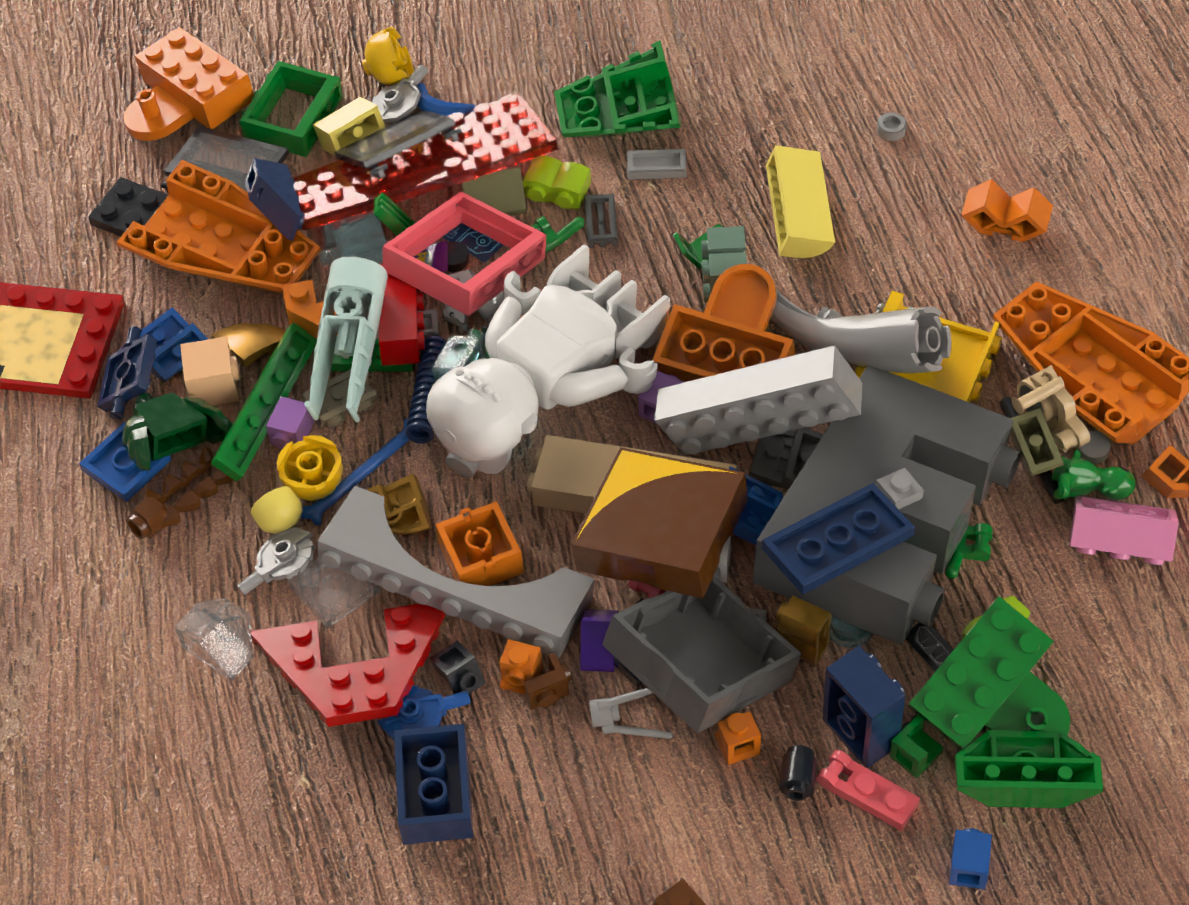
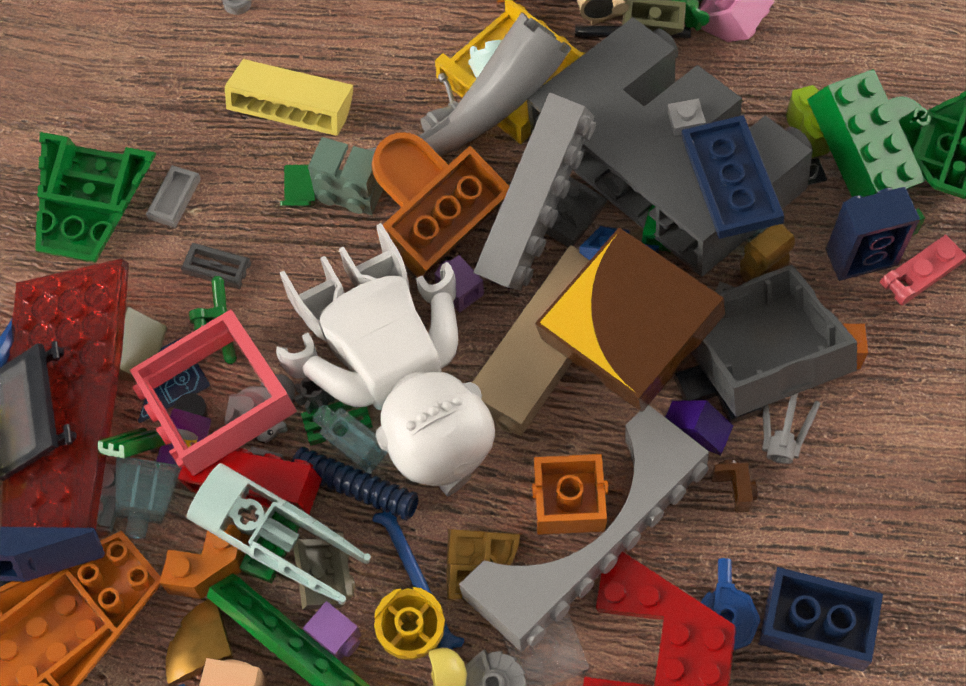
camera: 70 degrees left, 10 degrees up
black bracket [429,641,485,694] -> none
orange brick [499,639,543,695] -> none
lime brick [523,155,591,209] -> none
black brick [779,745,817,801] -> none

